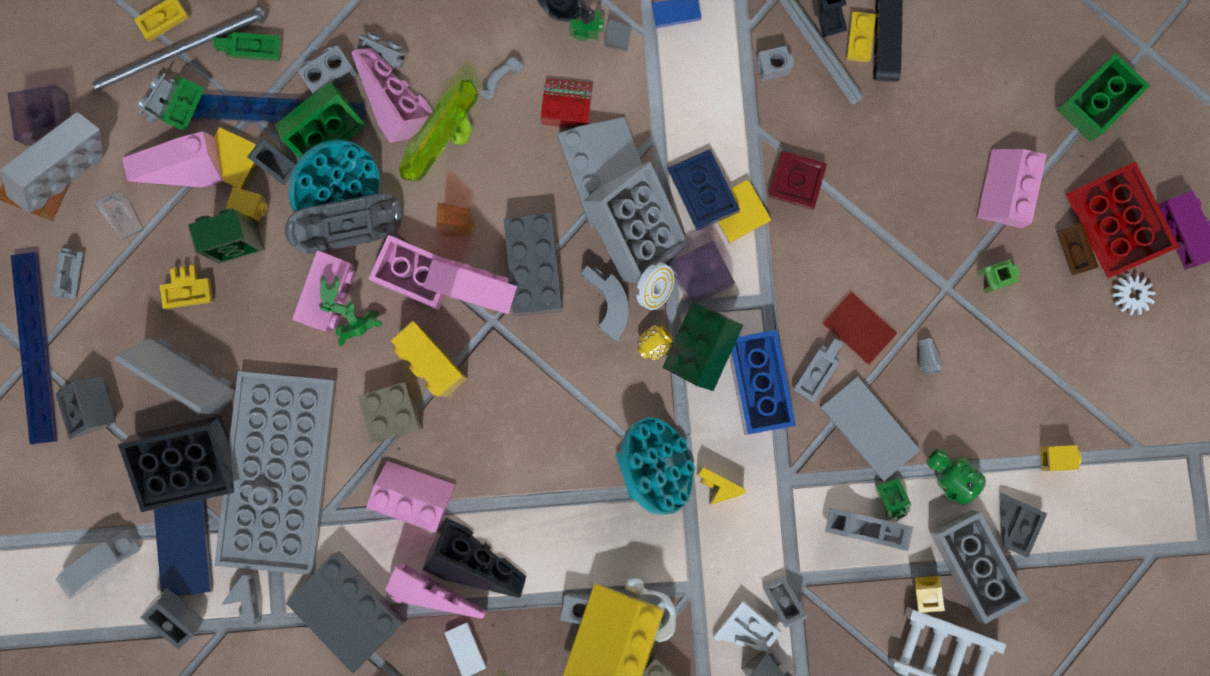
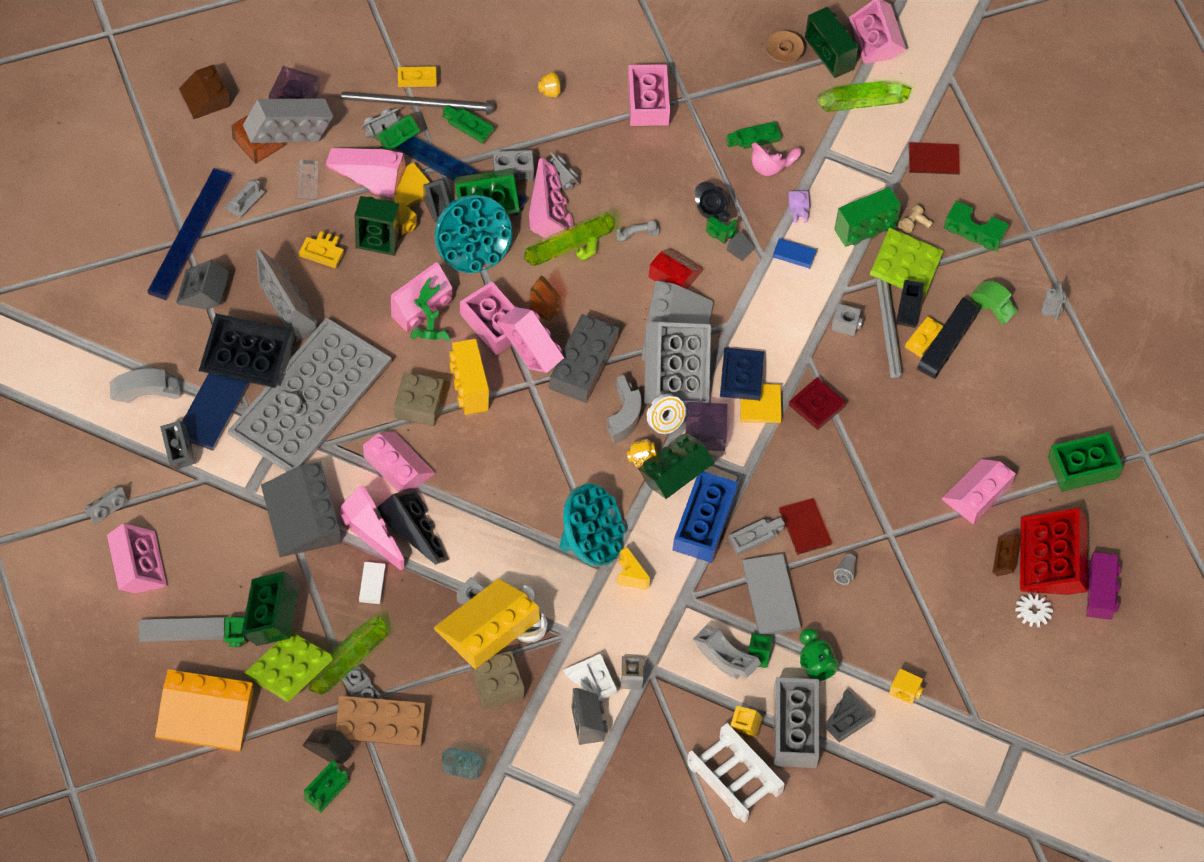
camera: 30 degrees right, 25 degrees down
light grey slope [222,572,261,626] -> none
dark grey piece [285,193,403,254] -> none
bright green window [977,259,1019,293] -> none

